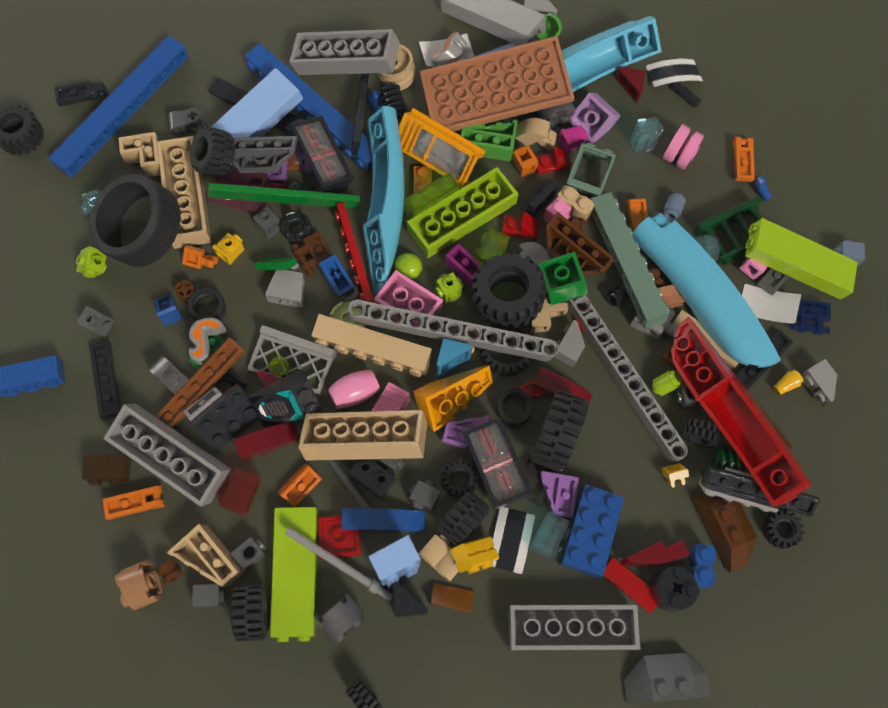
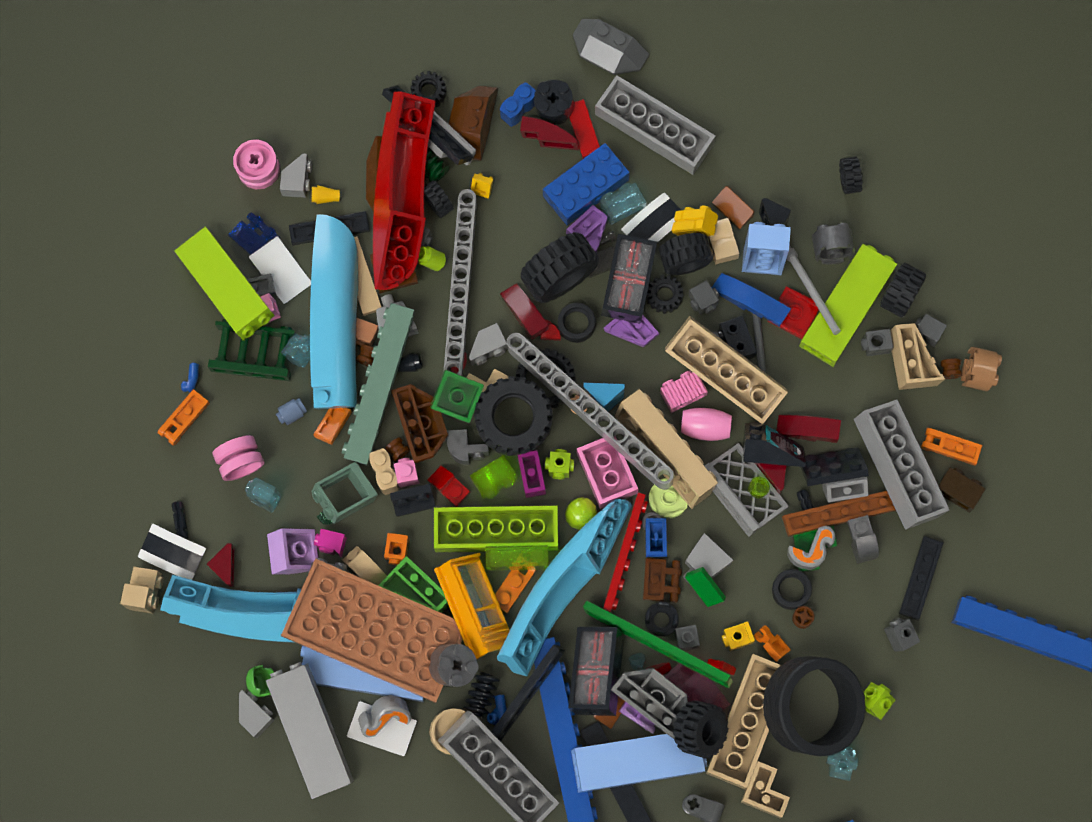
camera: 135 degrees left, 5 degrees up
blue slope [154,293,183,326] -> none
clear red brick [219,467,262,517] -> none
orange slope [277,463,322,508] -> none
light orange wedge [413,365,493,432] -> none
red slope [535,146,572,175] -> none
sand blue brick [834,240,865,267] -> none
none -> tan brick [120,567,163,614]
none -> bright pink wheel [233,140,280,190]
none -> flat silver brick [429,644,479,687]
none -> red tile [707,658,736,675]

